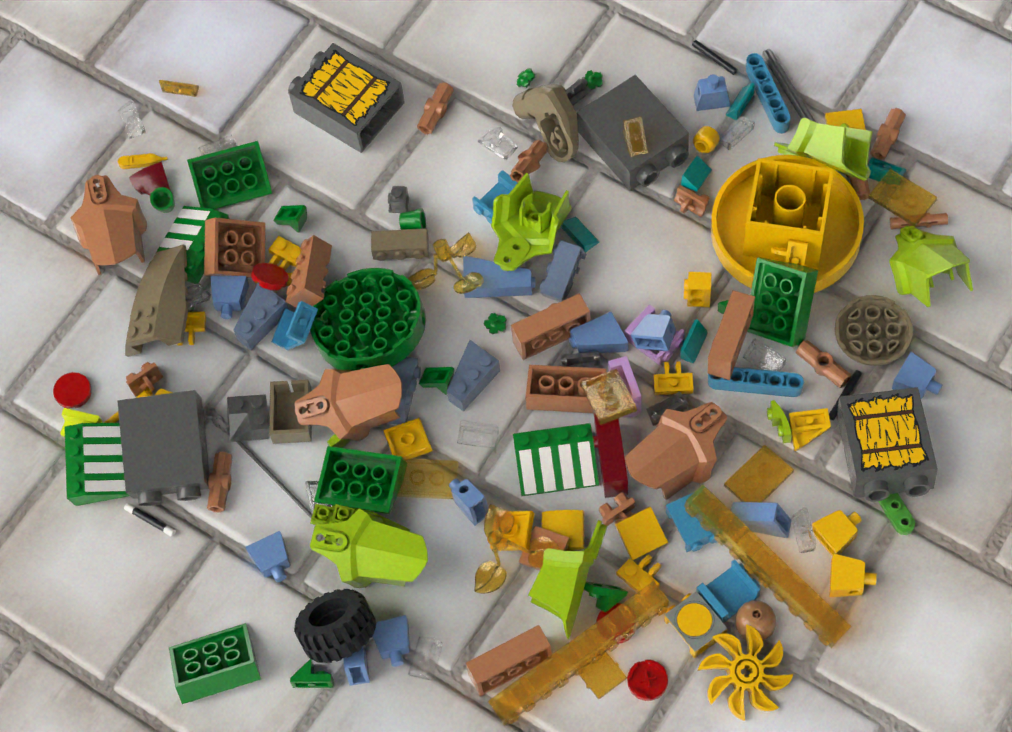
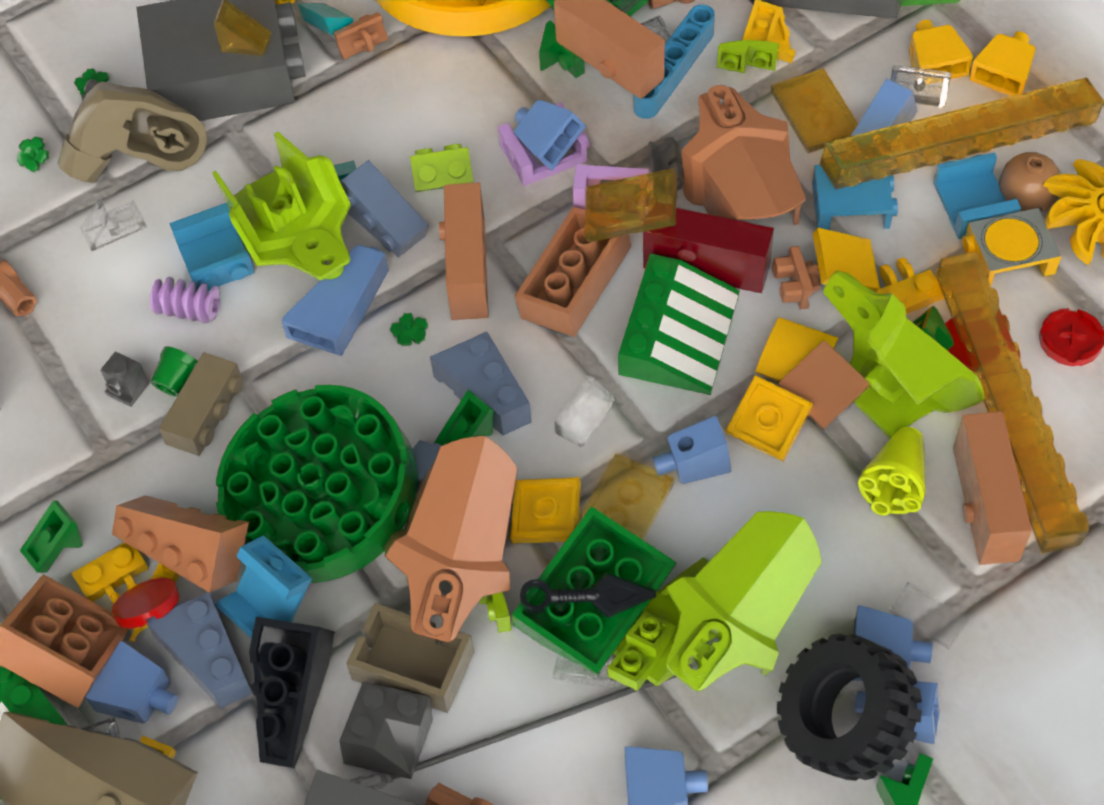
camera: 70 degrees left, 5 degrees down
clear yellow plant [408,232,484,294] -> none
clear yellow plant [474,504,560,594] -> none
nougat piece [510,140,548,183] -> none
flat silver hinge [560,351,601,368] -> none
medium blue slope [569,312,628,353] -> none
clear yellow piece [578,652,627,700] -> none
yellow hinge [654,361,694,395] -> none
teal slope [680,319,708,363] -> none
yellow brick [684,272,712,307] -> none
none -> lavender piece [150,277,220,323]
none -> black wedge [249,617,335,768]
none -> lime bracket [410,144,474,192]
none -> black piece [520,572,656,618]
none -> neon yellow cone [858,427,926,516]

